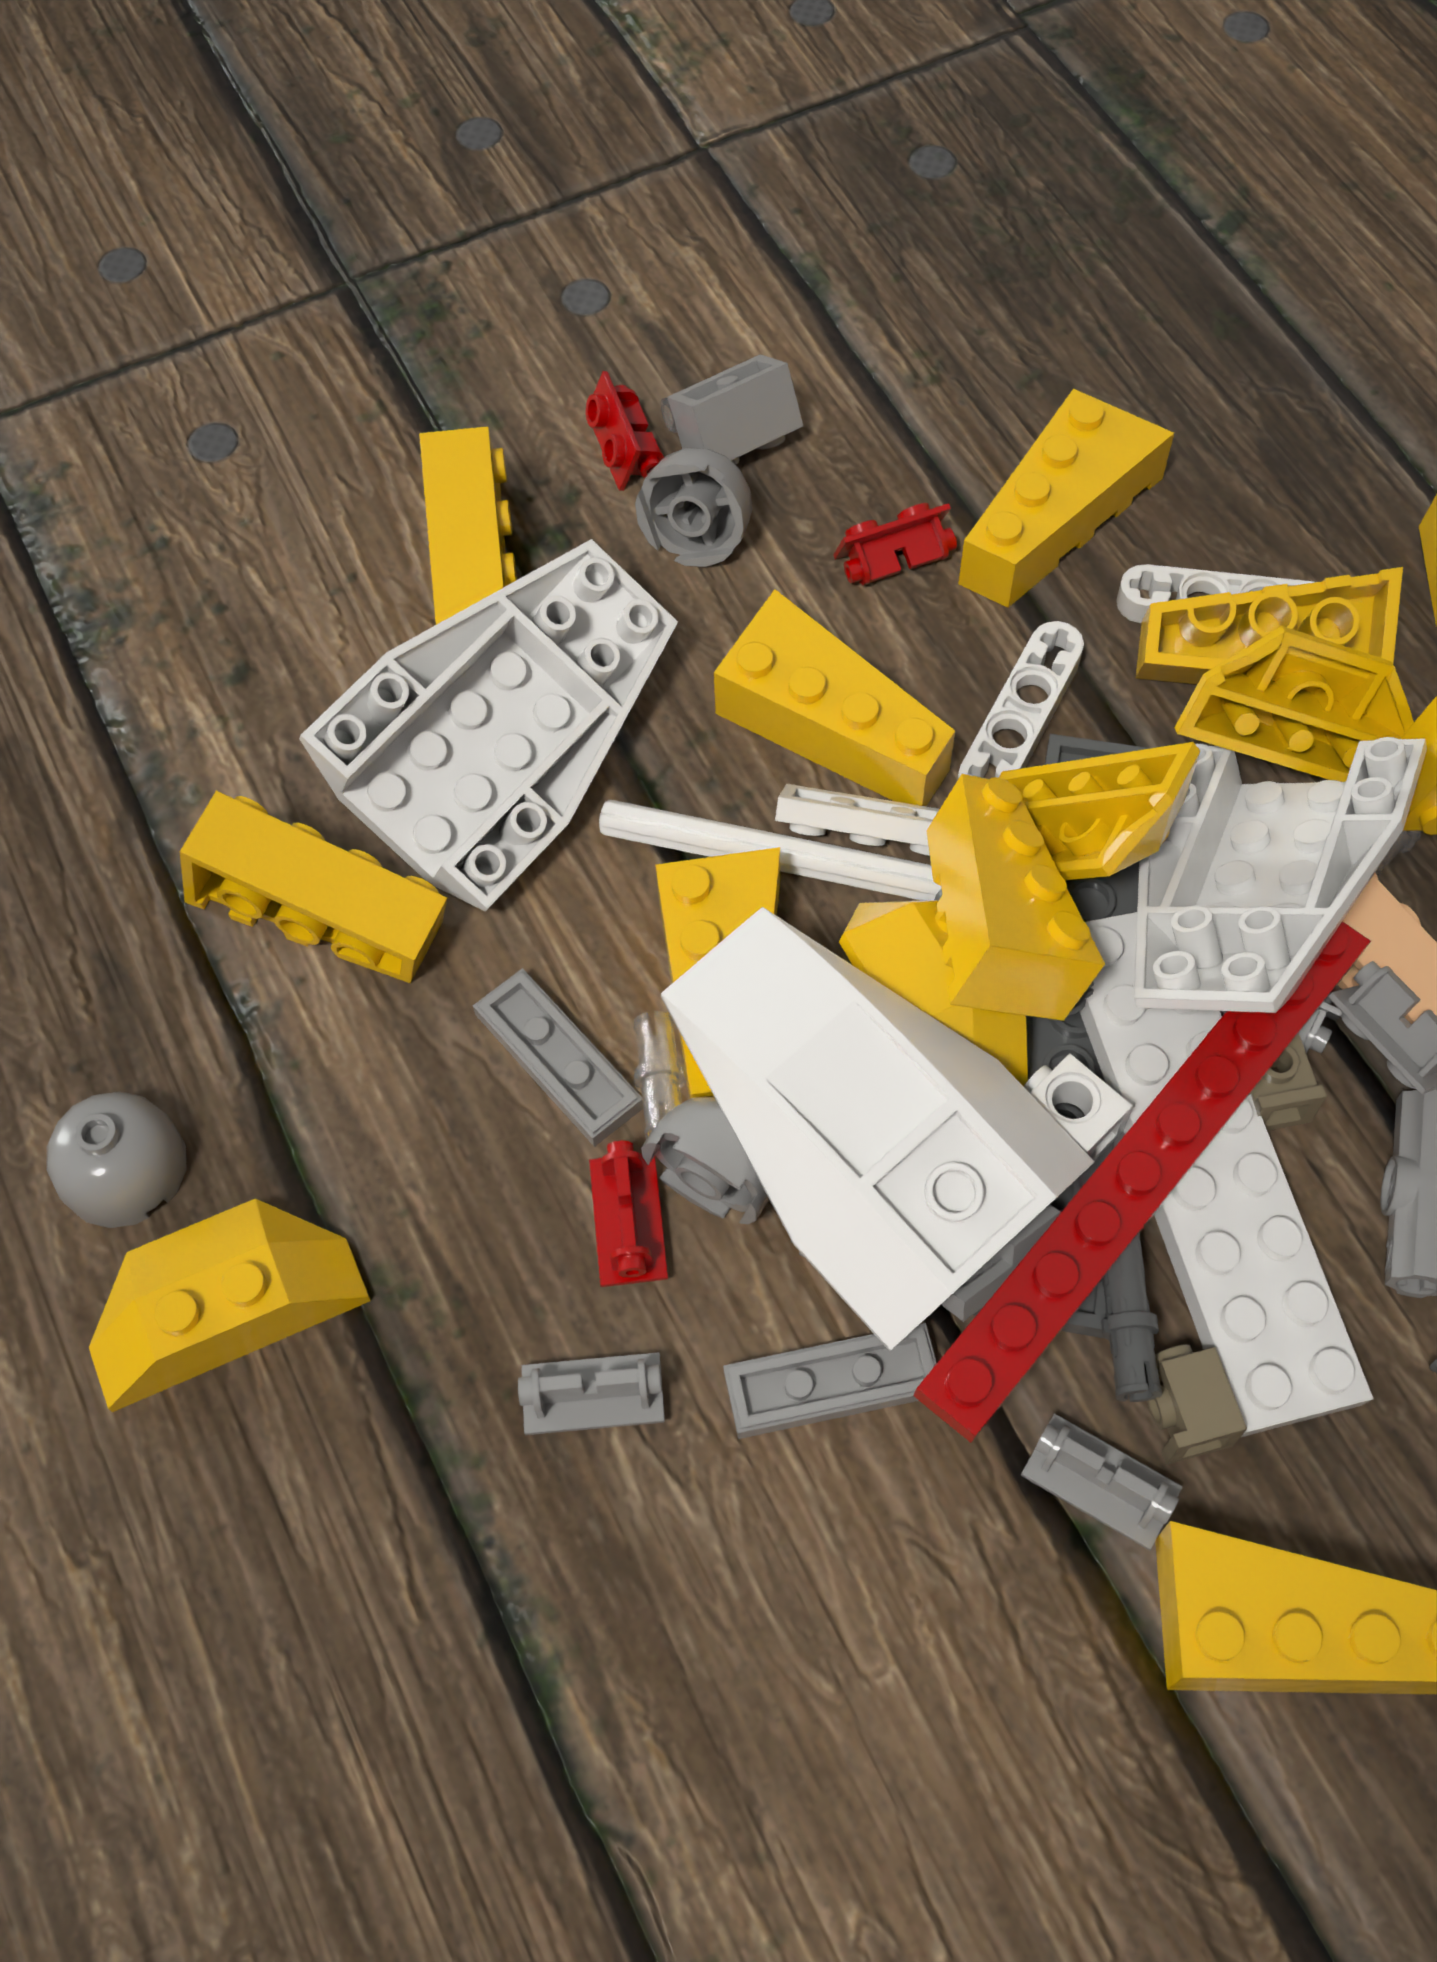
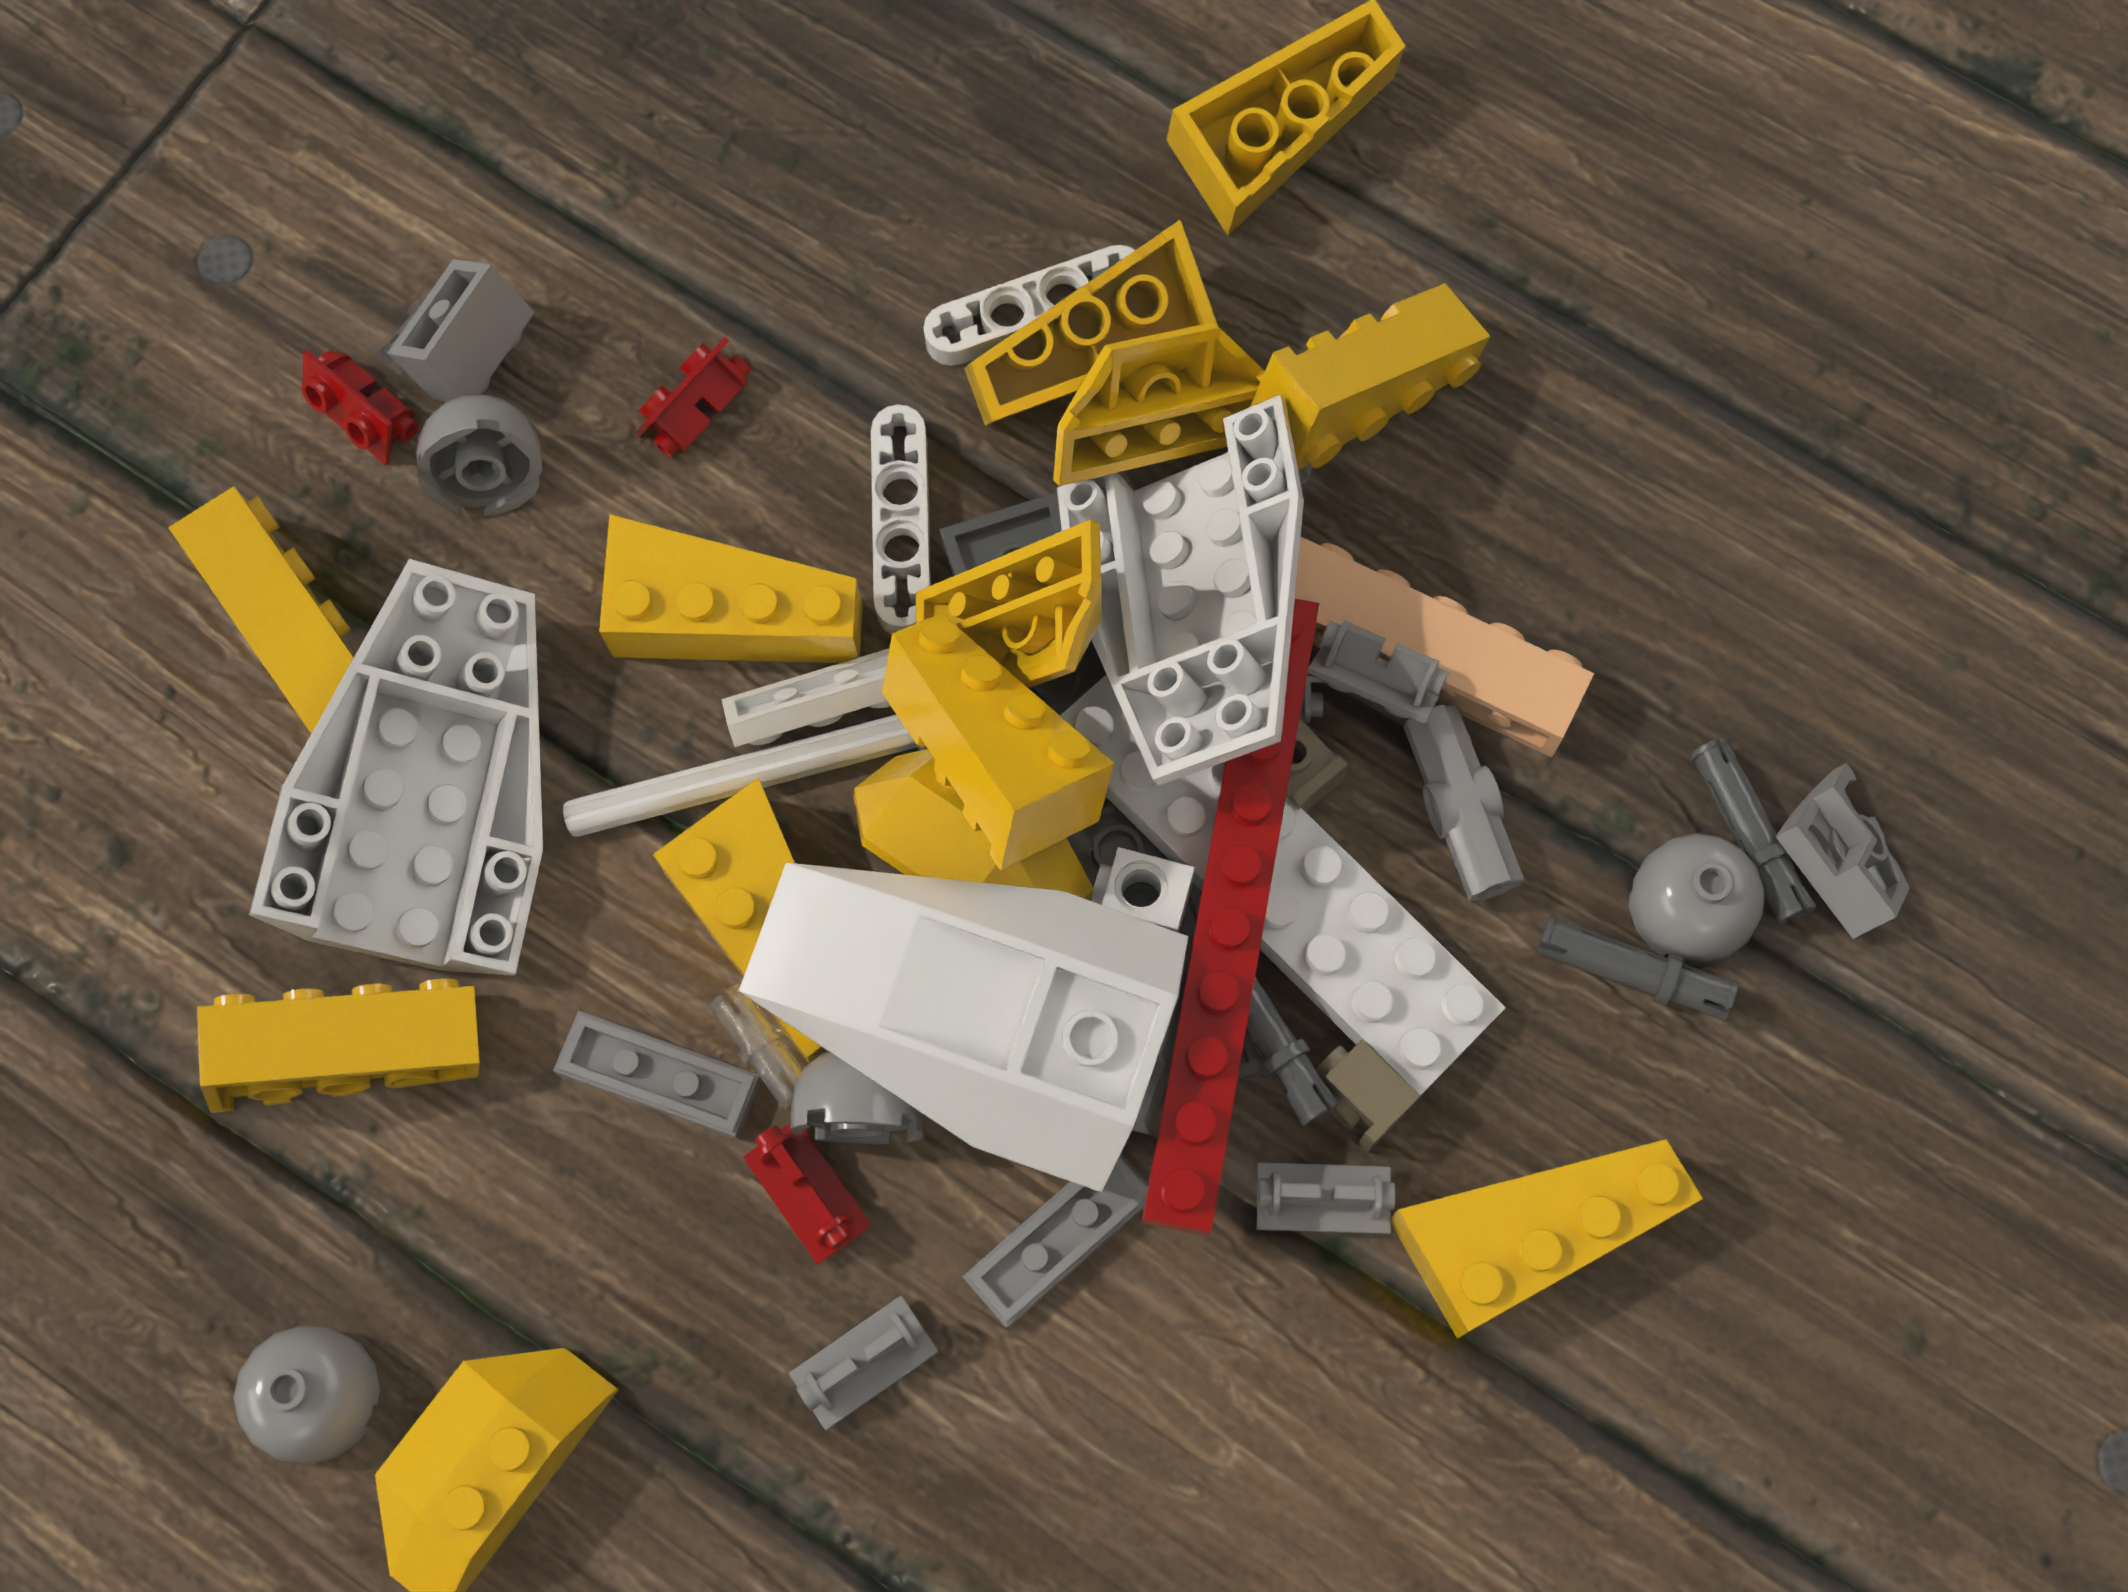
camera: 30 degrees left, 10 degrees up
yellow wedge [958,389,1174,608] -> none

